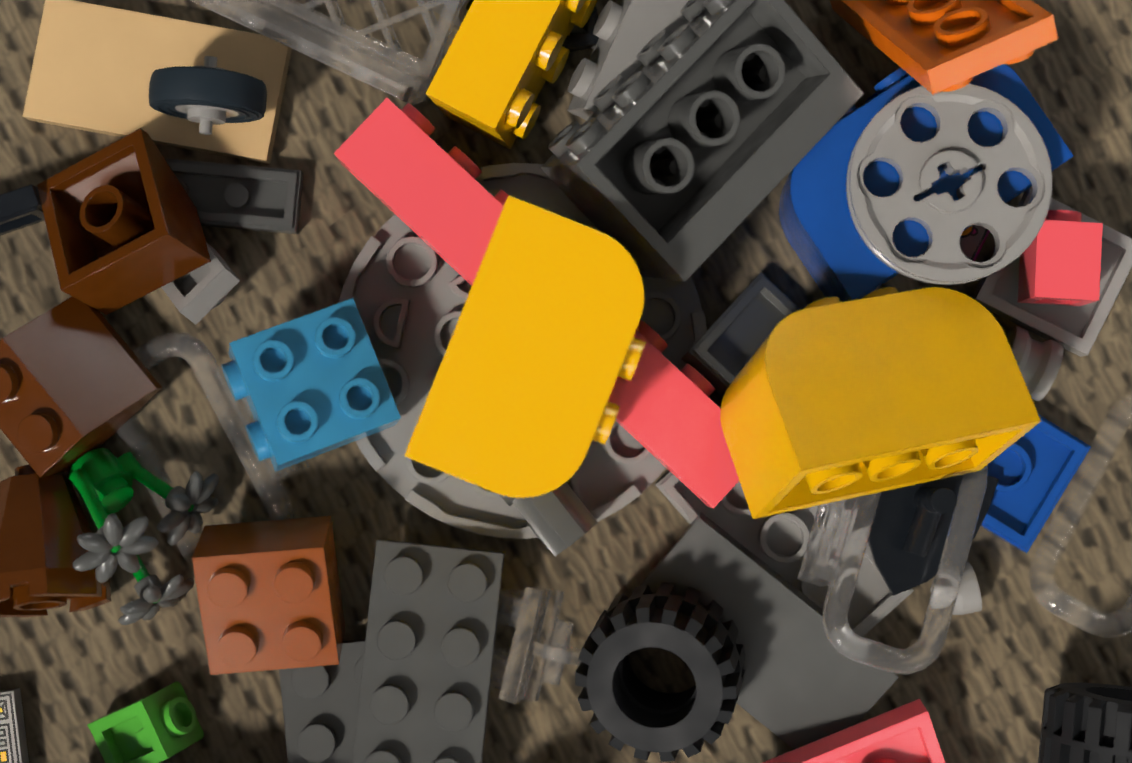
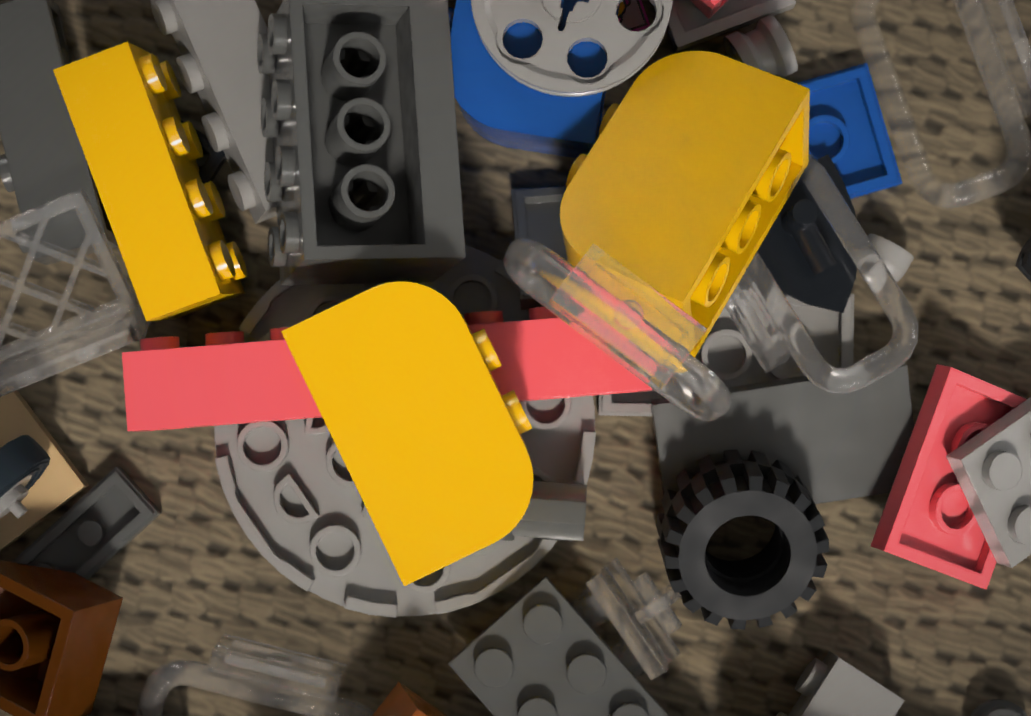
camera: 40 degrees left, 0 degrees up
light grey plate [161,242,240,325] -> none
dark azure brick [221,298,401,472] -> none
none -> clear bar [503,237,732,421]

